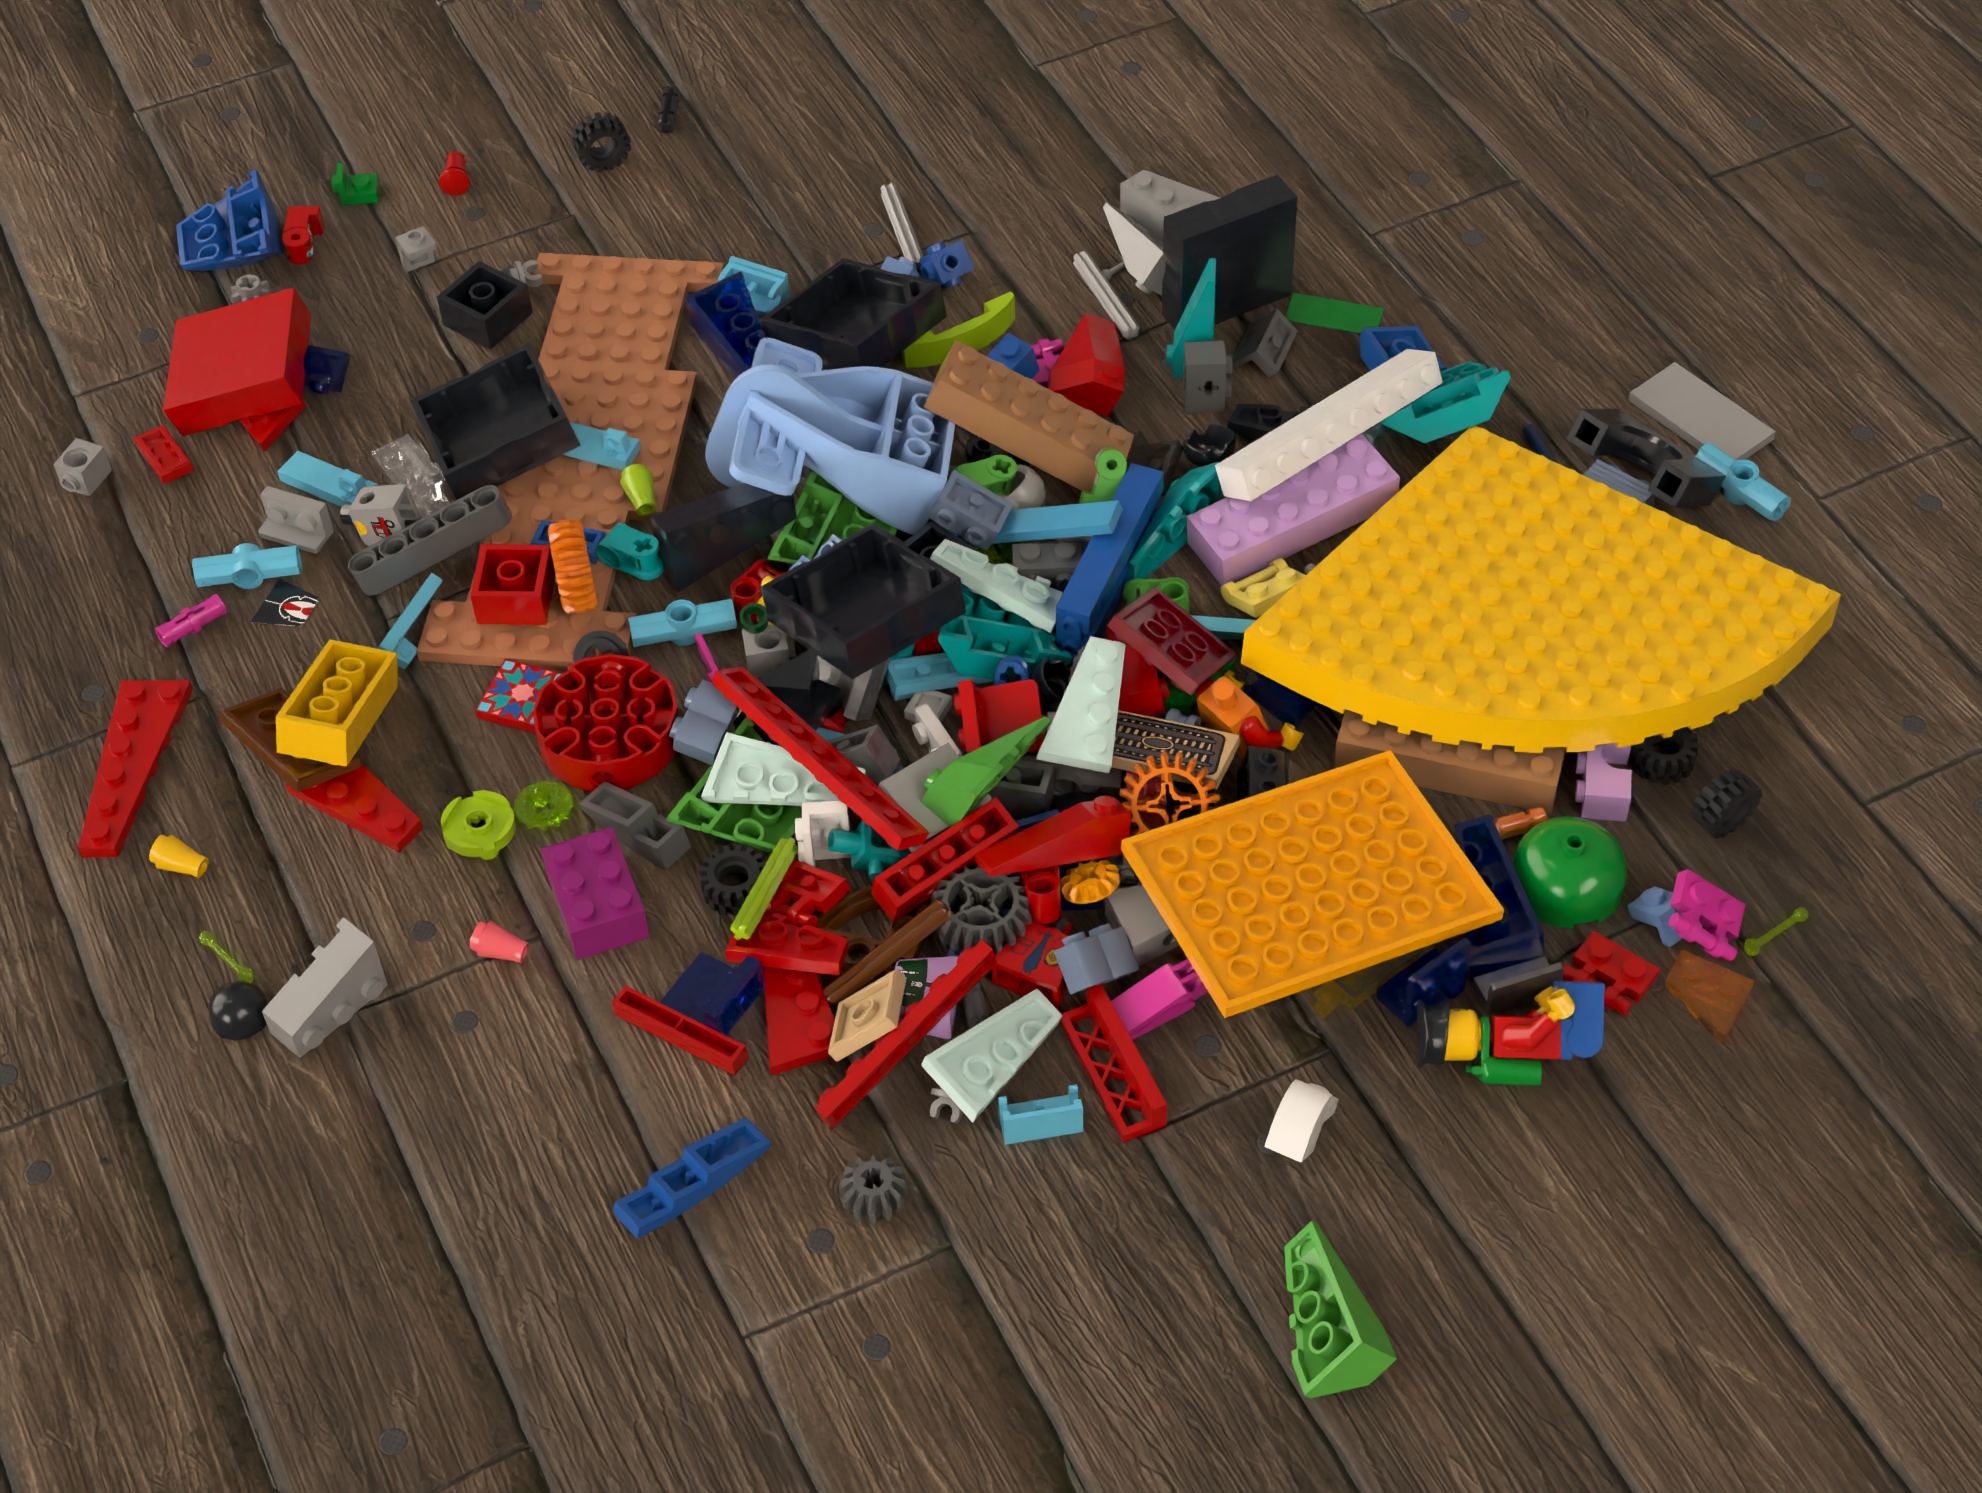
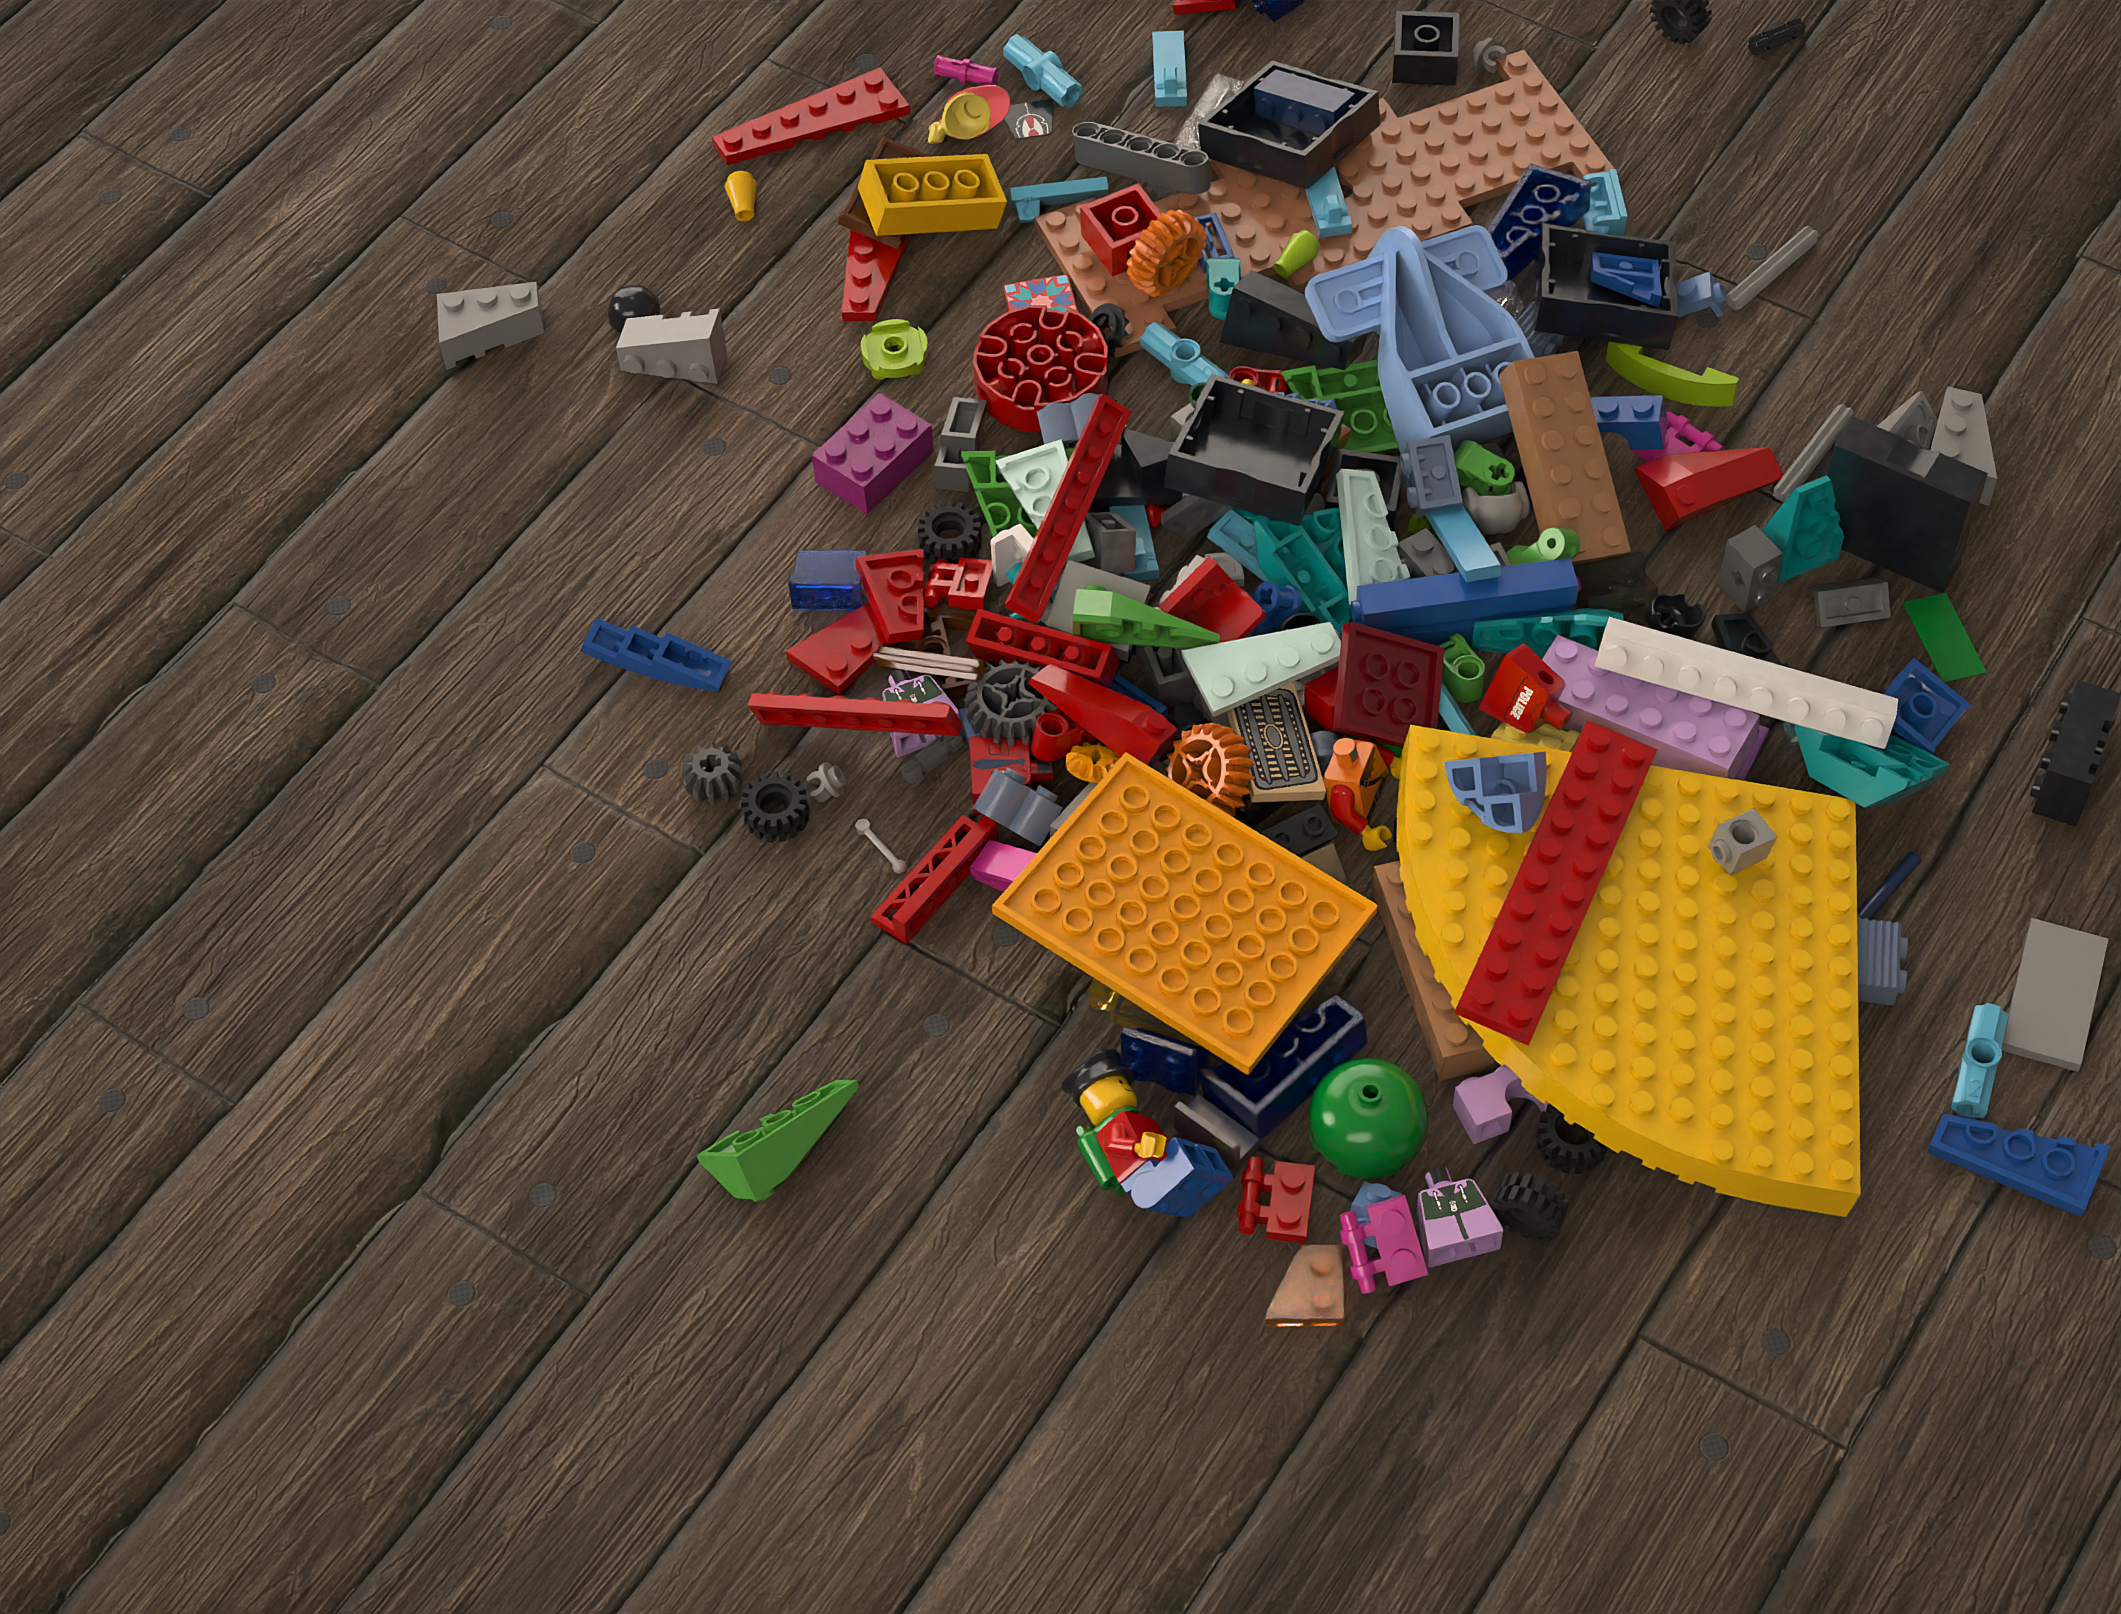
camera: 60 degrees right, 5 degrees up
clear neon green hinge [198,931,254,983] -> none
light grey bracket [258,486,334,554] -> none
light grey torso [340,484,422,546] -> none
coral cone [469,920,529,964] -> none
clear neon green gear [514,781,574,832] -> none
red piece [612,985,748,1076] -> none
dark pink piece [694,633,719,682] -> none
lime axle [730,837,798,940] -> none
tan tile [828,969,906,1062] -> none
blue brick [919,240,975,289] -> none
light aqua wing [921,989,1062,1123] -> none
medium azure hinge [998,1084,1083,1145] -> none
white brick [1264,1079,1339,1162] -> none
orange axle [1475,807,1548,844] -> none
black arch [1566,409,1726,508] -> none
clear neon green hinge [1744,907,1809,956] -> none
none -> light grey wedge [437,282,544,370]
none -> black tyre [741,771,810,843]
none -> light grey hinge [855,819,907,874]
none -> light yellow hair [928,85,1010,144]
none -> dark blue brick [1254,69,1356,136]
none -> lavender torso [1417,1167,1503,1268]
none -> medium blue brick [1444,751,1547,833]
none -> red plate [1454,720,1658,1046]
none -> red torso [1479,643,1573,733]
none -> blue wing [1590,252,1662,307]
none -> light grey brick [1708,808,1777,875]
none -> blue wing [1927,1114,2110,1217]
none -> black wedge [2030,680,2121,827]

